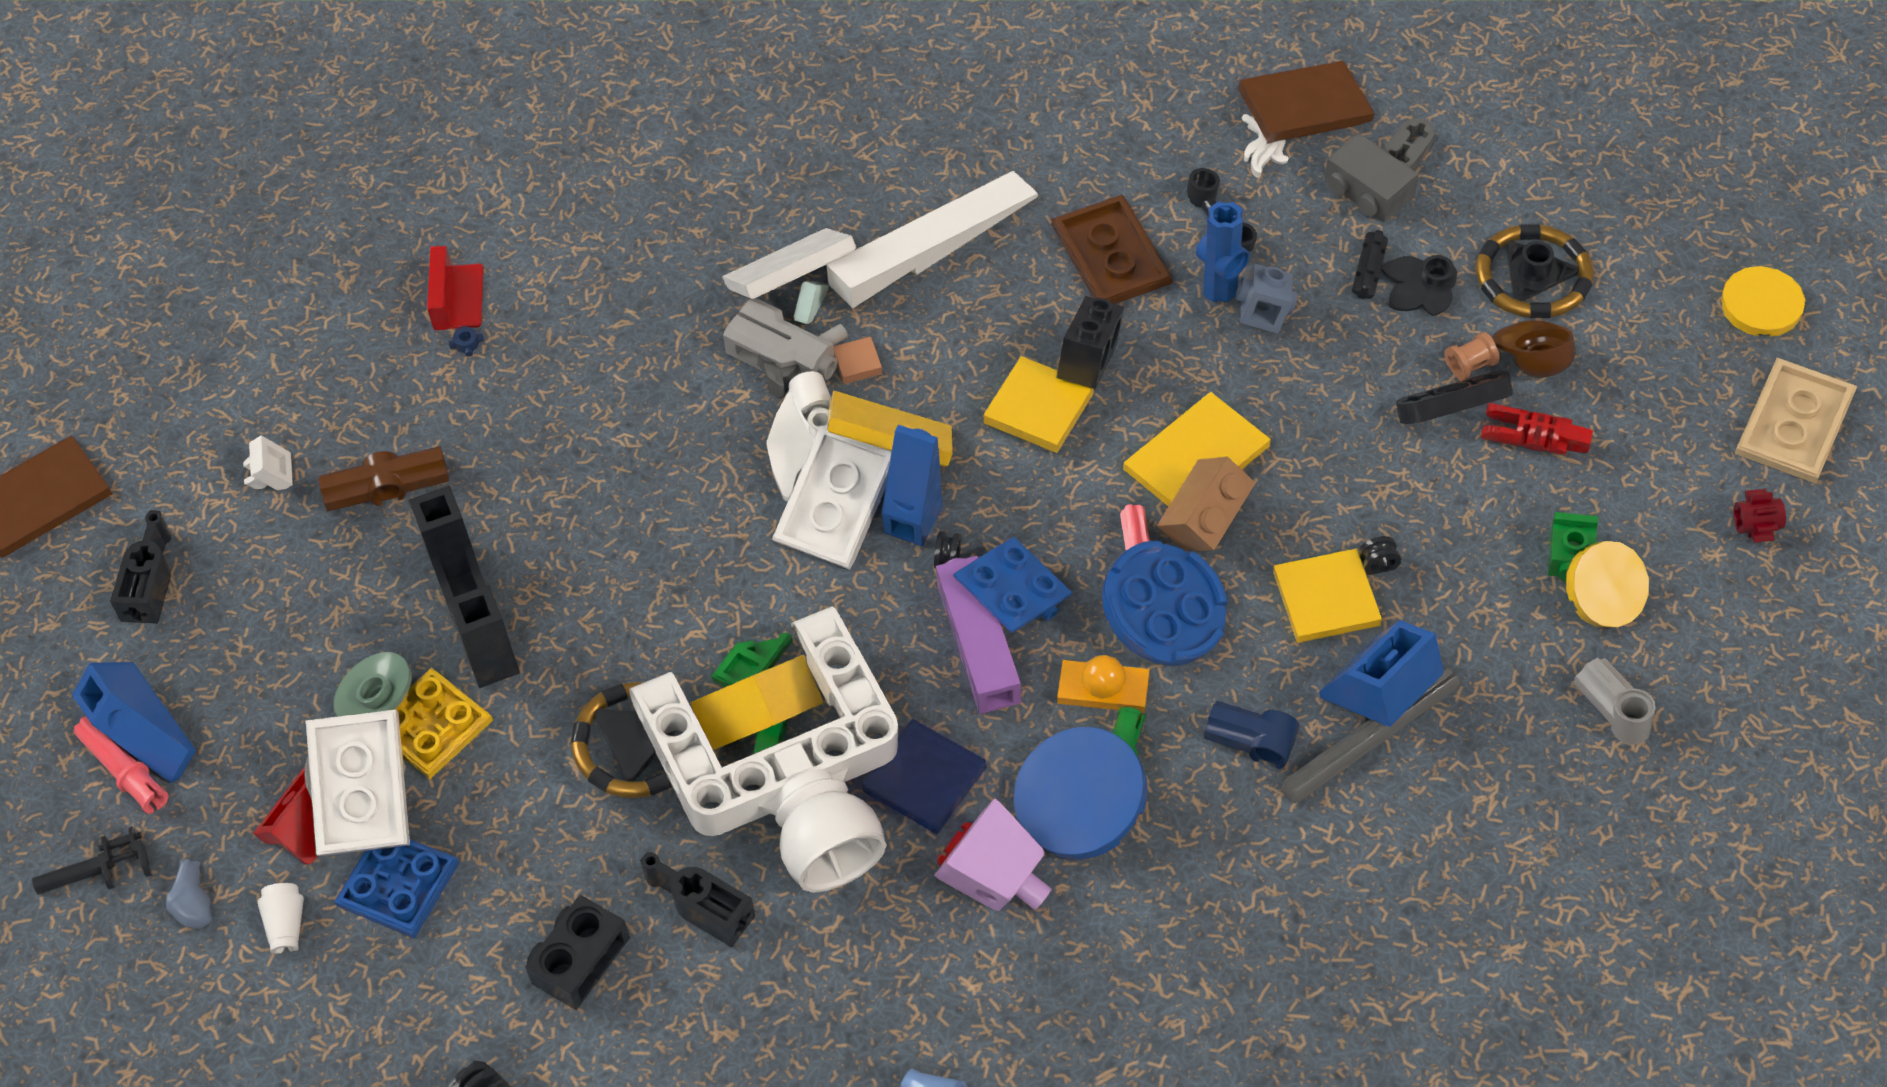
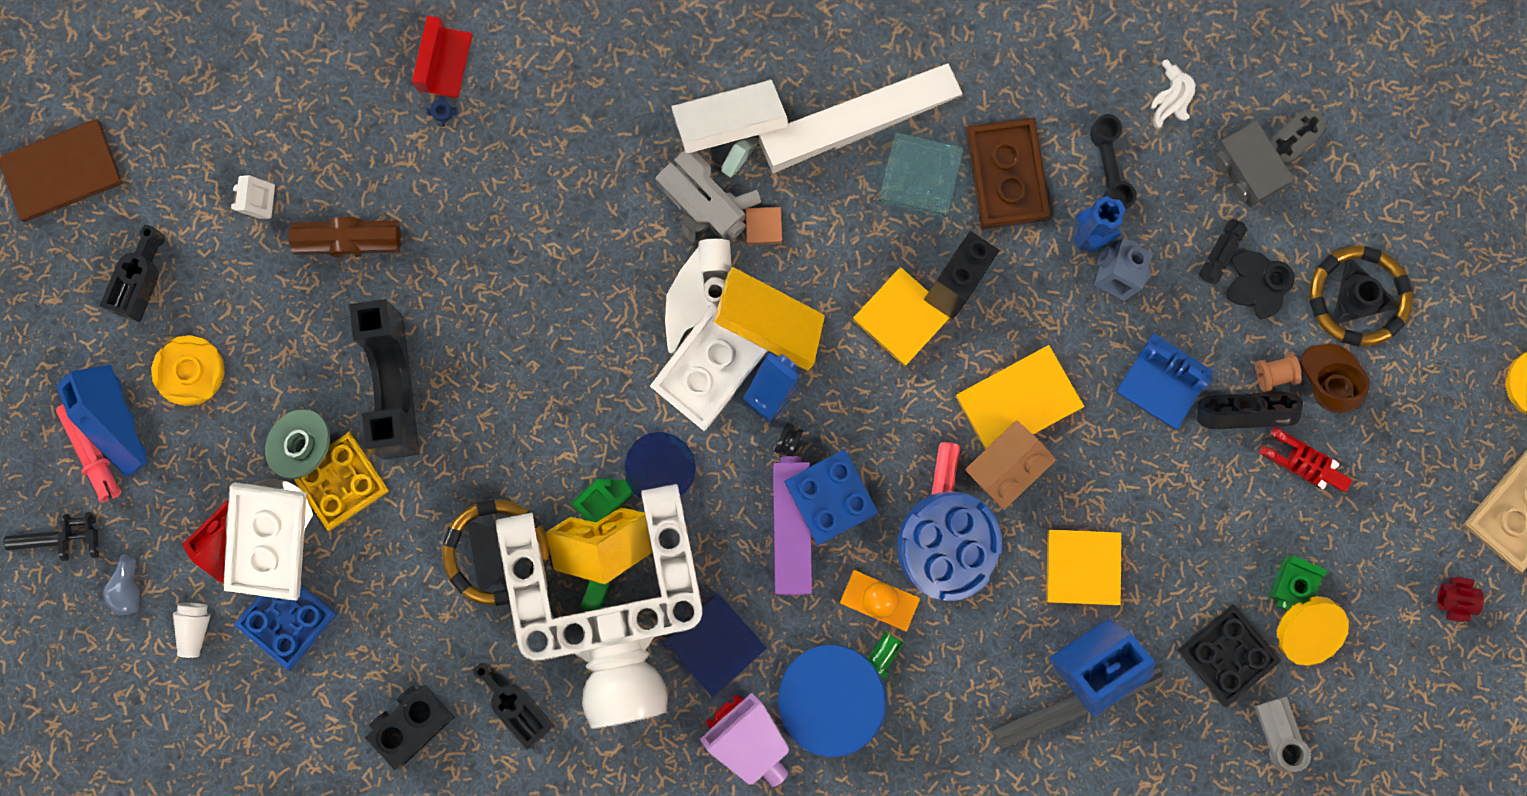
camera: 10 degrees right, 25 degrees up
dark blue piece [1204,701,1300,769] -> none
reddish brown tile [1238,61,1375,143] -> none
black bush [1358,536,1402,575] -> none
none -> yellow tile [151,335,225,406]
none -> clear blue tile [624,432,696,500]
none -> clear light blue tile [879,132,963,217]
none -> blue hinge [1116,333,1213,430]
none -> black tile [1177,604,1281,707]

